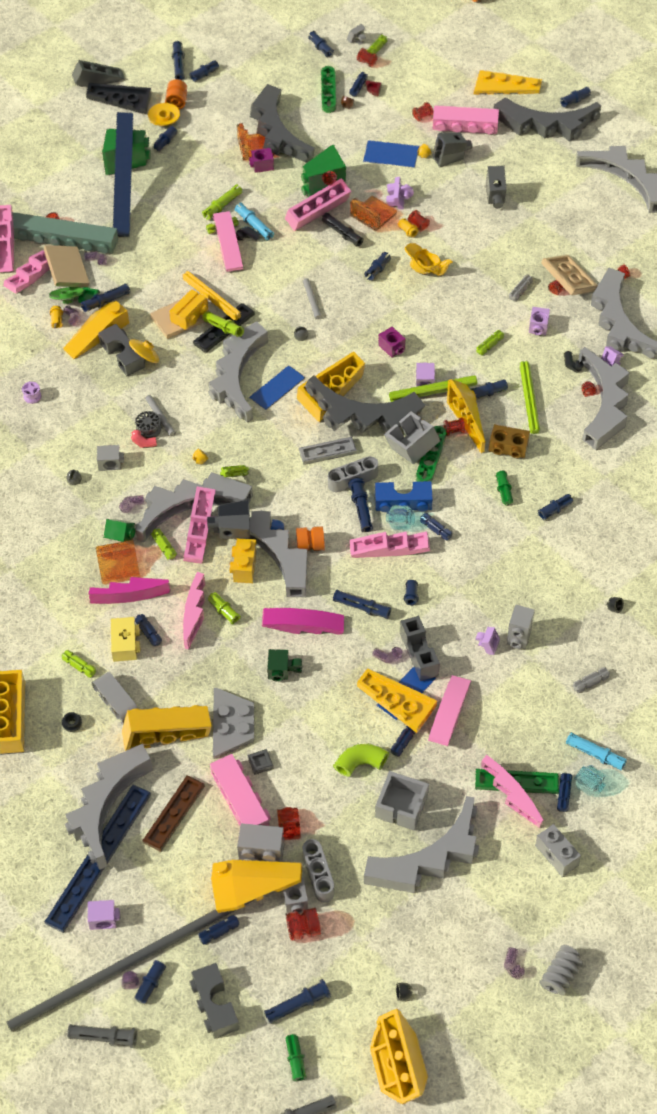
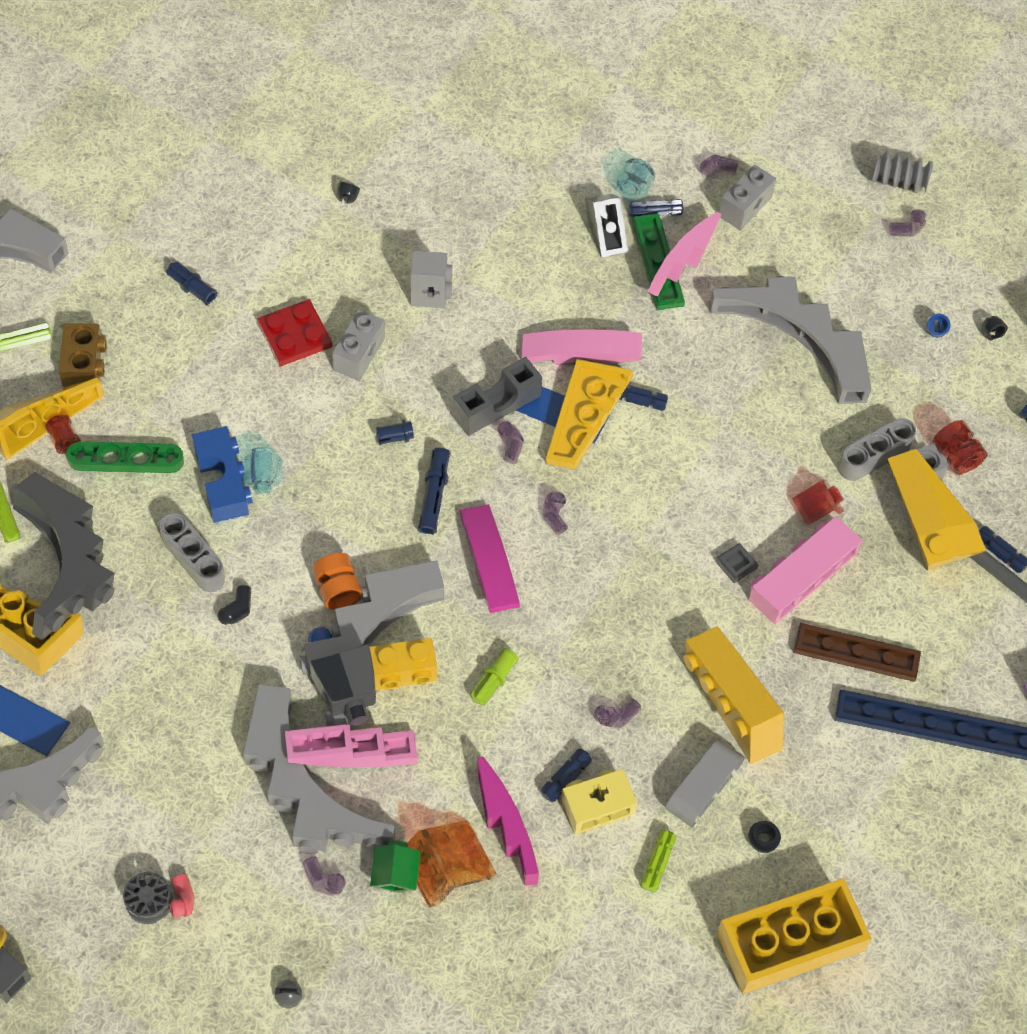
camera: 110 degrees left, 5 degrees up
light grey arch [64,744,153,870] -> none
light grey brick [97,445,124,471] -> none
light grey bar [145,395,176,437] -> none
lime axle [151,529,177,560] -> none
bright pink slope [183,572,205,650] -> none
yellow hinge [193,448,209,464] -> none
light grey wing [213,688,254,759] -> none
lime axle [220,465,250,478] -> none
light grey piece [237,823,284,862] -> none
dark green brick [267,649,302,682] -> none
light grey tile [299,437,357,465] -> none
lime cylinder [333,743,389,777] -> none
dark blue pin [348,478,373,532] -> none
bright pink slope [350,531,430,558] -> none
light grey piece [375,771,429,831] -> none
light grey piece [384,411,440,464] -> none
dark blue axle [420,513,453,541] -> none
lavender tile [475,627,500,655] -> none
green axle [495,470,513,506] -> none
medium azure pin [566,732,627,771] -> none
light grey axle [573,667,610,693] -> none
none -> black arm [217,585,252,625]
none -> red plate [257,299,333,367]
none -> light grey brick [332,309,385,381]
none -> clear purple arm [542,491,568,536]
none -> slope [585,194,628,257]
none -> clear purple arm [594,698,642,728]
none -> clear purple arm [700,155,739,176]
none -> blue hinge [926,313,951,338]

